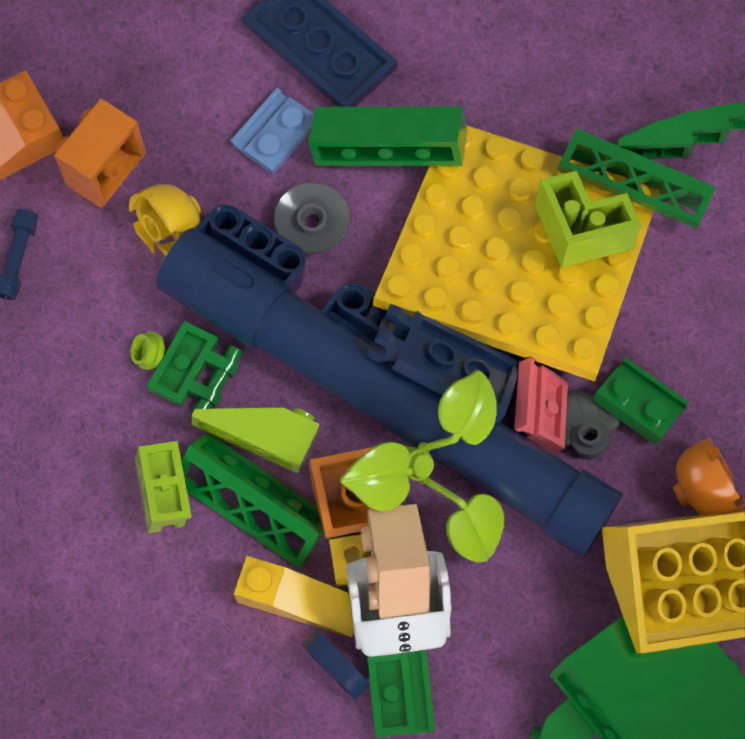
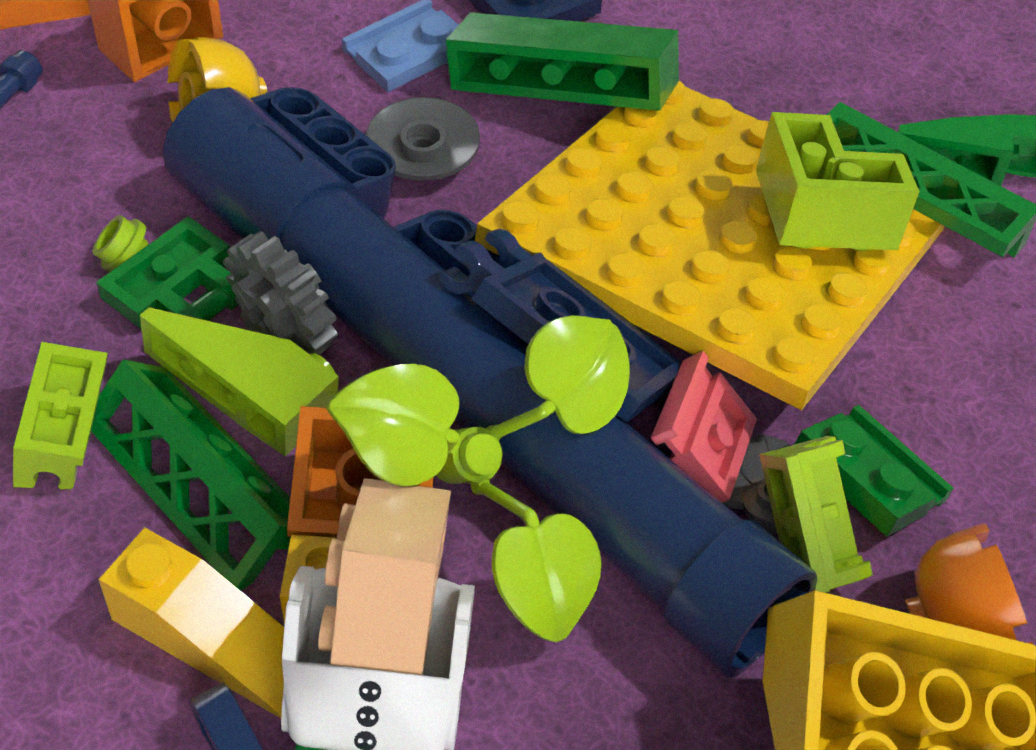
camera: 10 degrees right, 20 degrees down
none -> dark grey gear [223,231,338,355]
none -> lime hinge [759,436,873,593]

